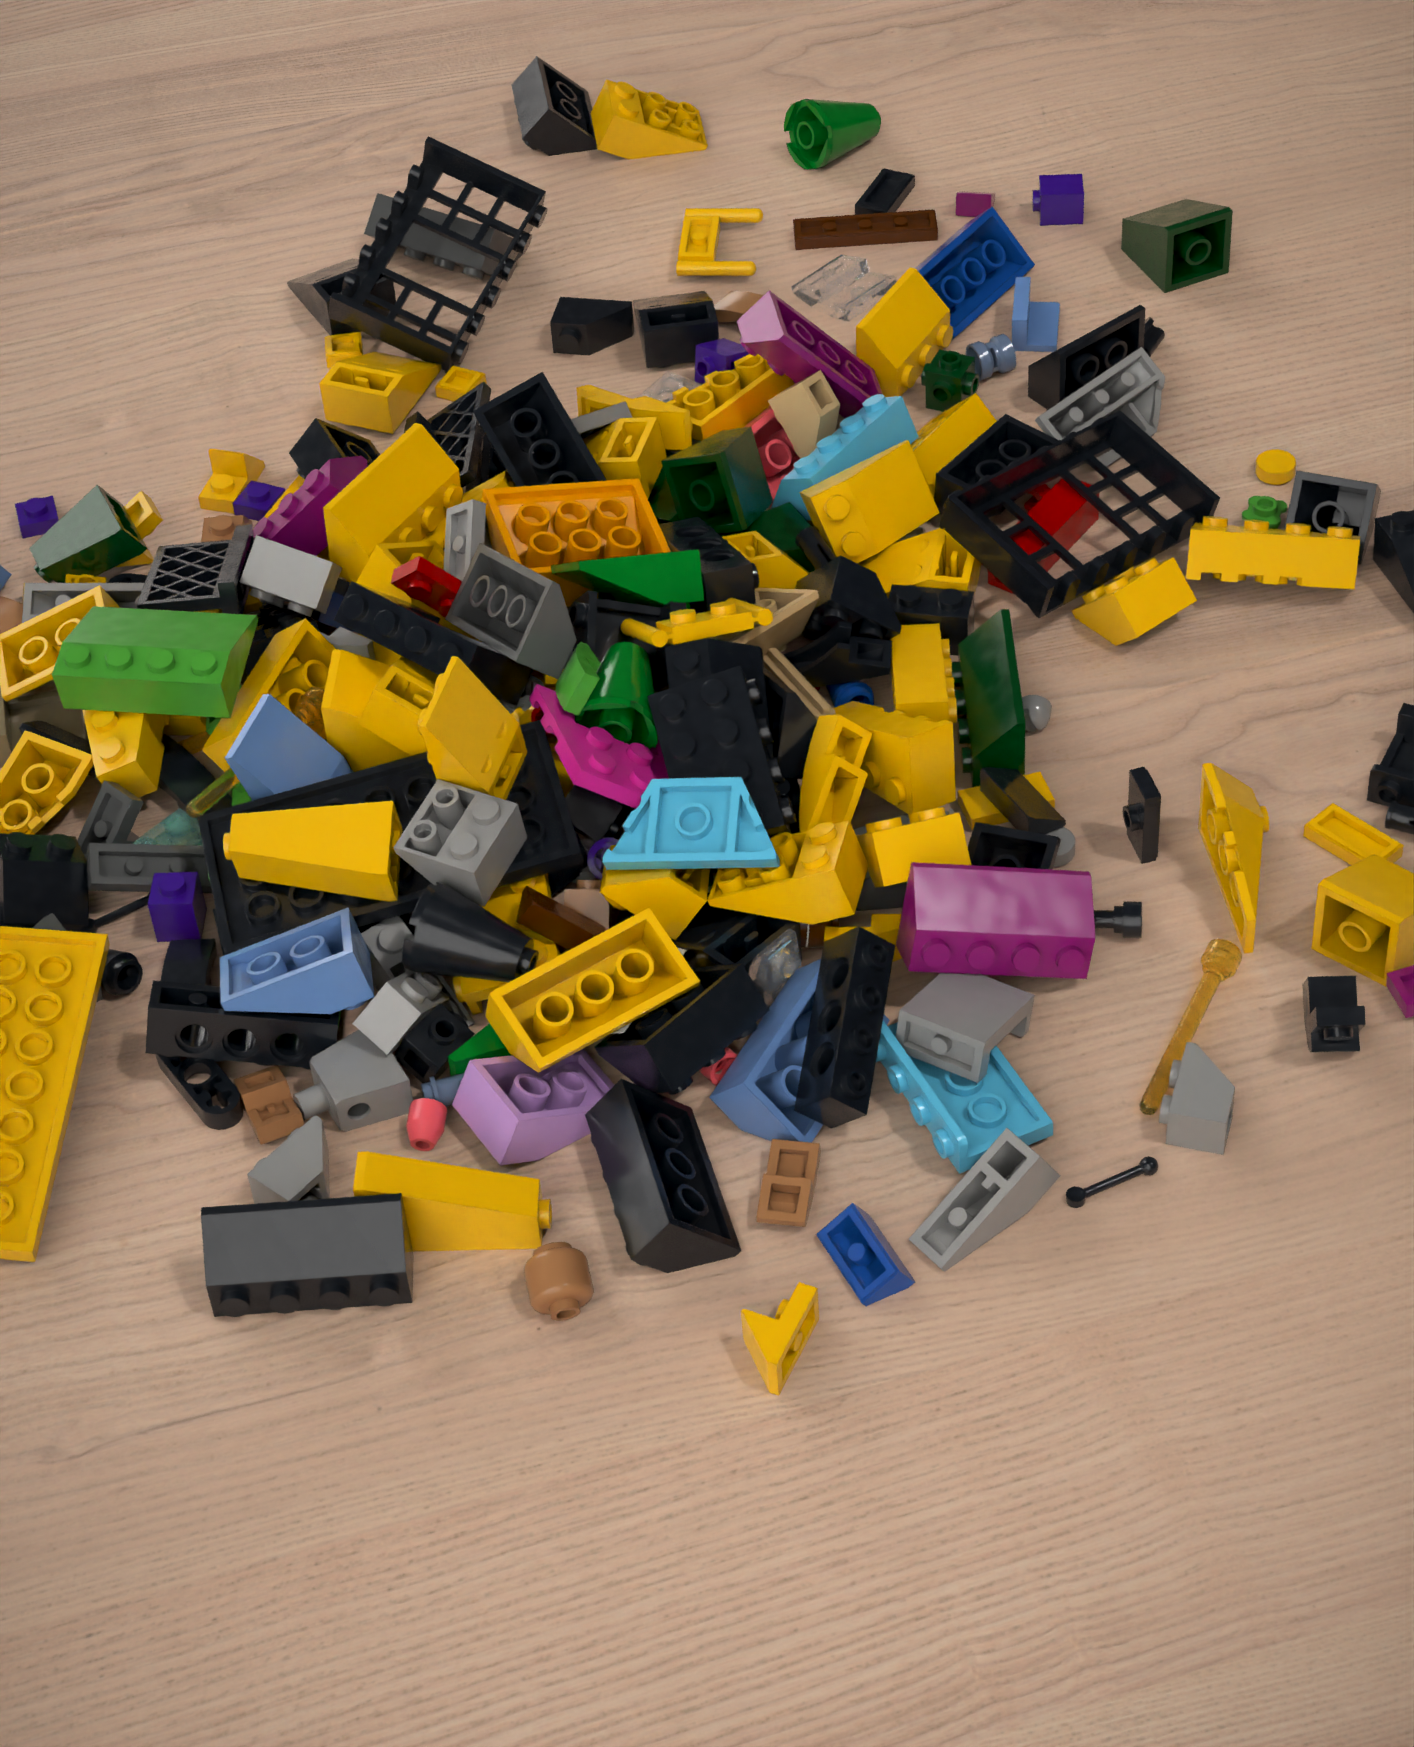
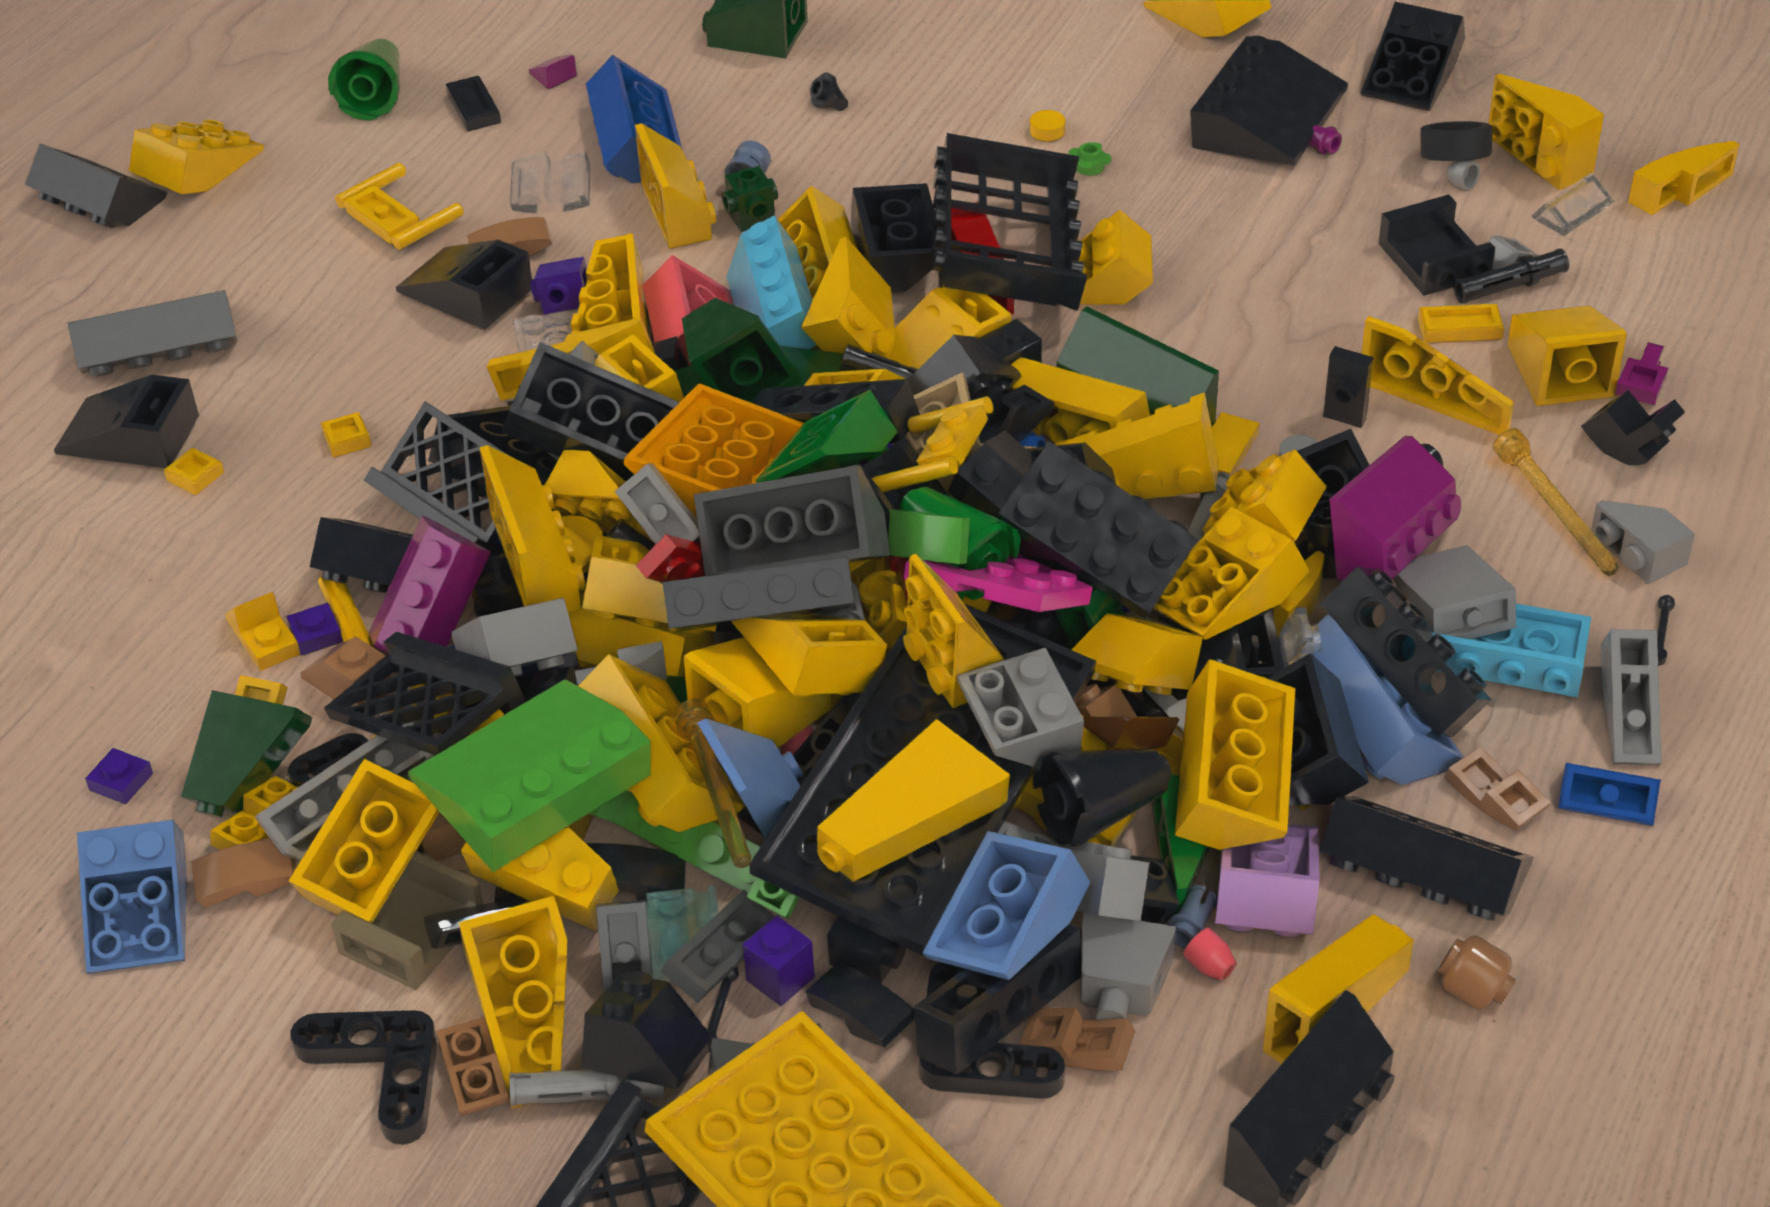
camera: 50 degrees left, 0 degrees up
light grey slope [247,1115,330,1204] -> none
yellow slope [319,351,442,434] -> none
black window [328,136,548,373] -> none
black slope [550,297,635,355] -> none
medium azure wing [602,777,780,870] -> none
magenta slope [737,290,883,418] -> none
yellow slope [741,1282,819,1396] -> none
tan slope [768,370,840,459] -> none
reddish brown tile [793,209,938,250] -> none
yellow slope [799,714,872,832] -> none
black slope [980,767,1066,834] -> none
medium blue panel [1012,277,1060,352] -> none
black slope [1028,305,1146,410] -> none
dark purple brick [1032,174,1084,226] -> none
light grey wedge [1035,347,1165,467] -> none
yellow wedge [1186,516,1360,589] -> none
black slope [1284,471,1381,565] -> none

